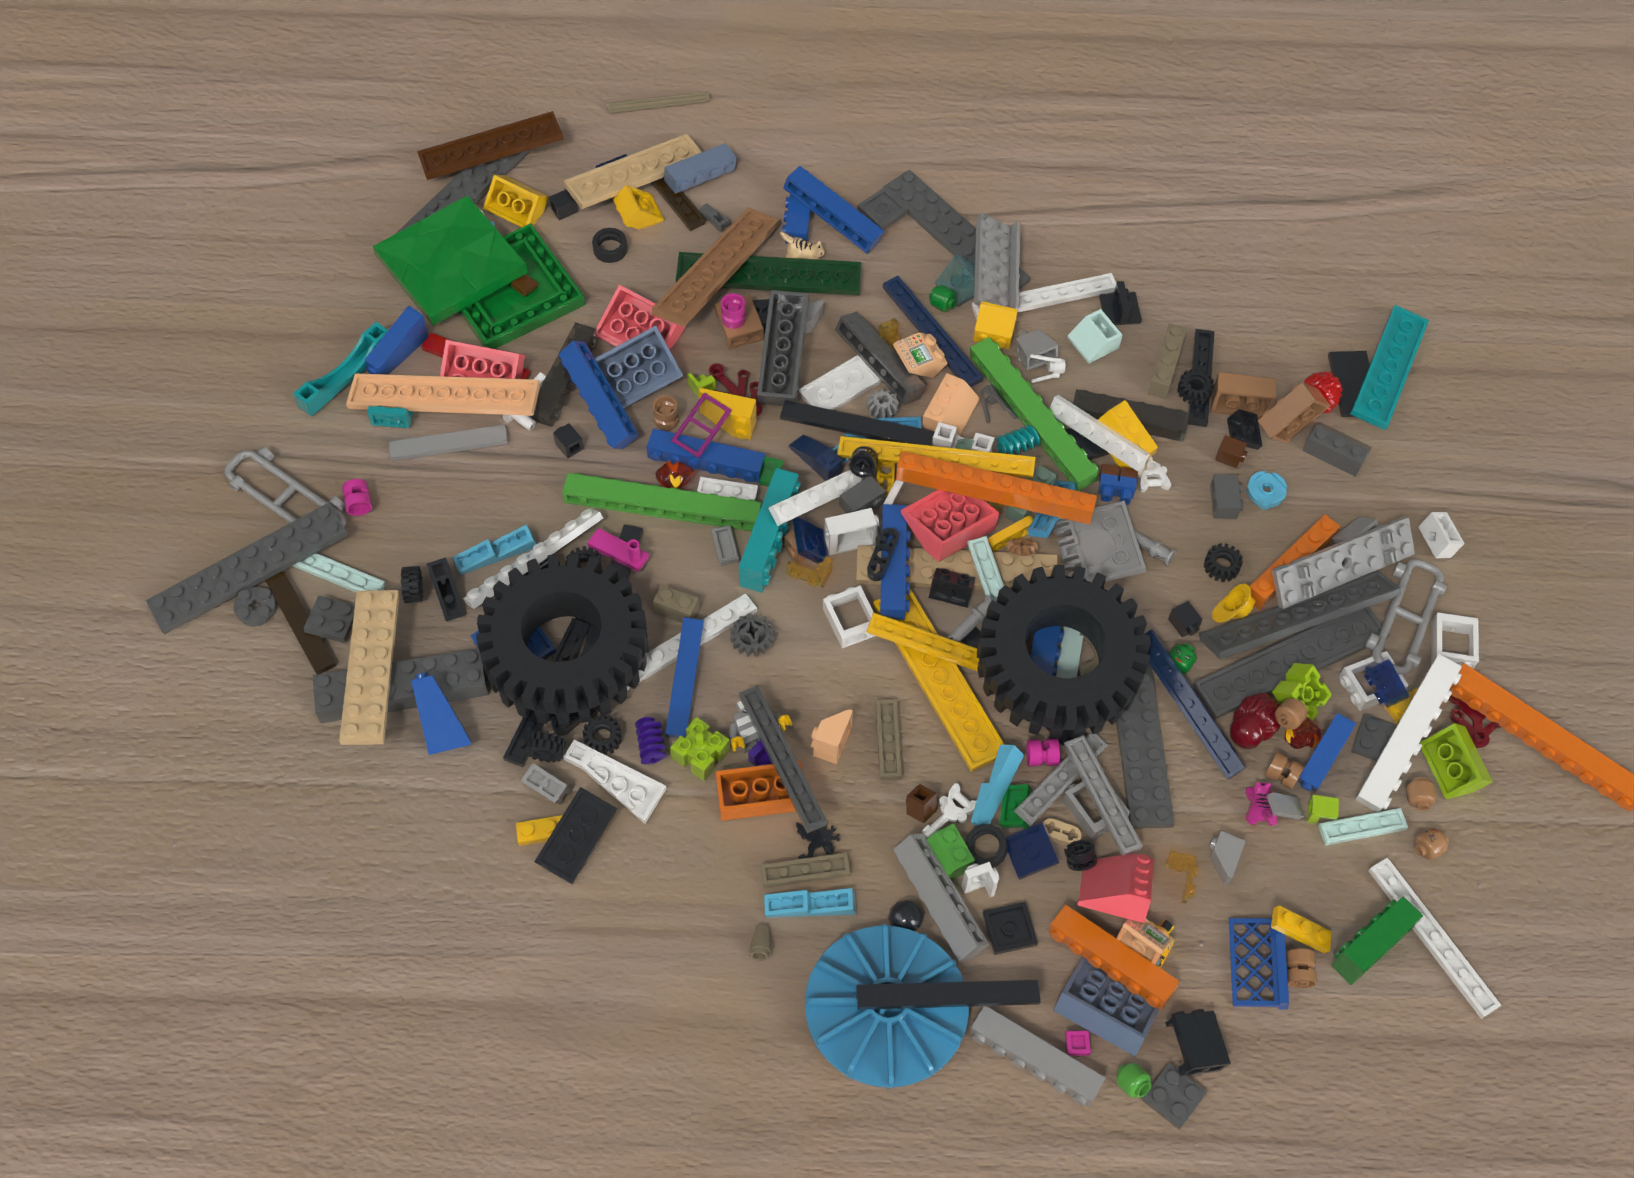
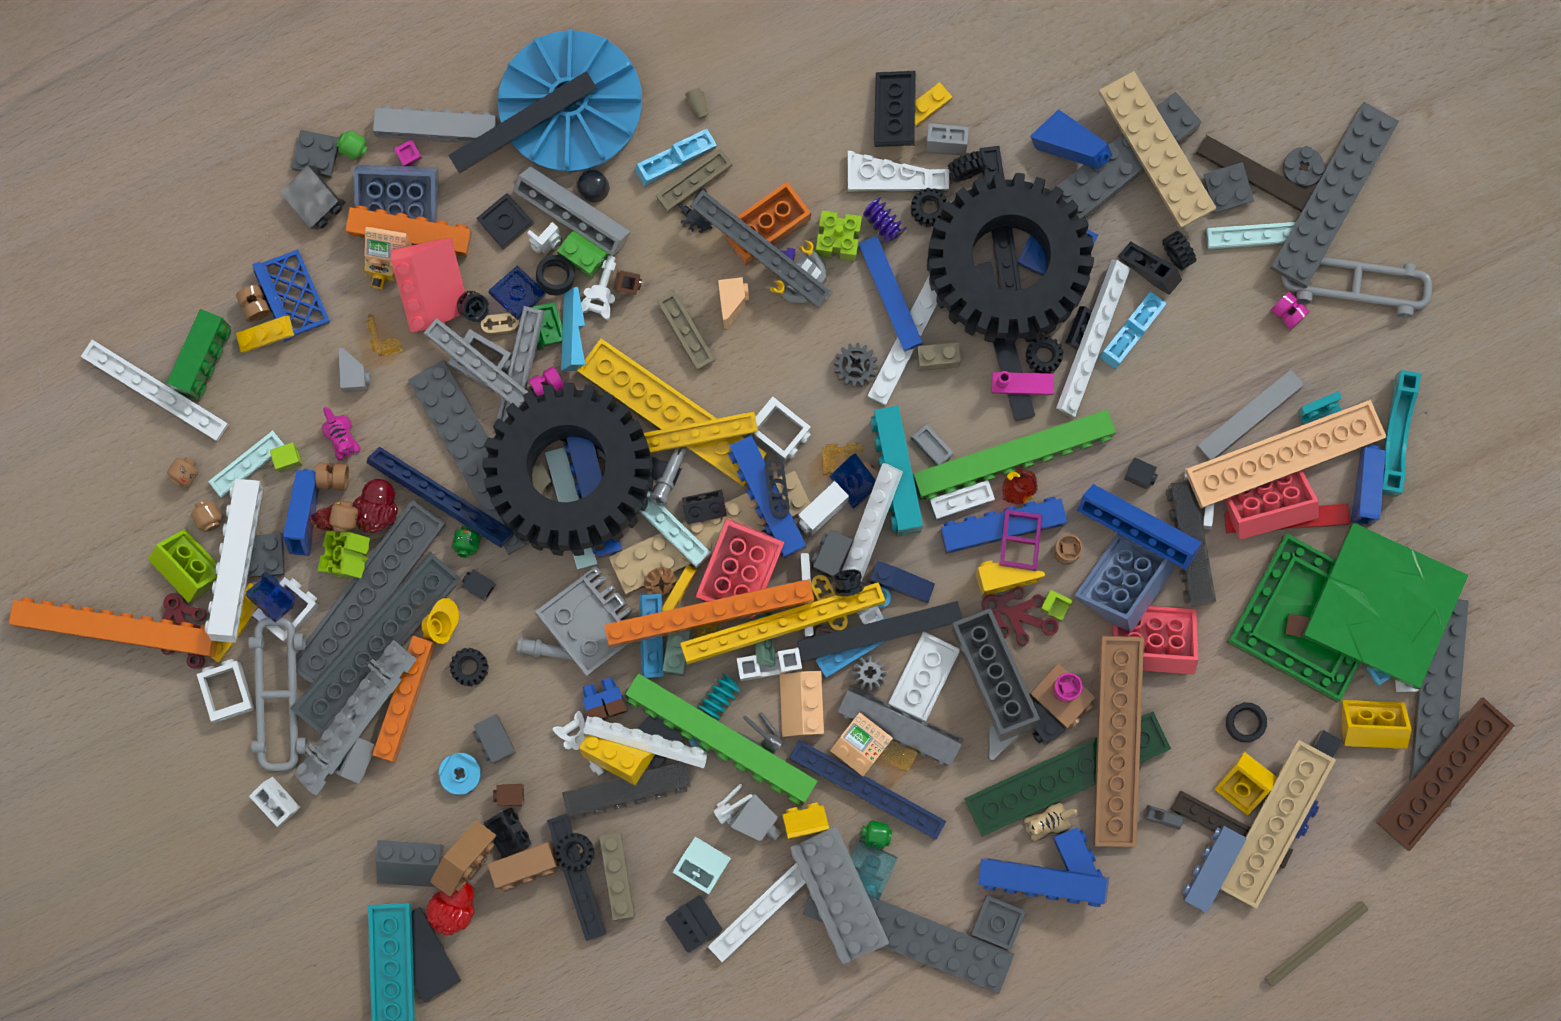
camera: 155 degrees right, 20 degrees up
green panel [759,457,783,487] -> none
light grey tile [1267,792,1304,820] -> none

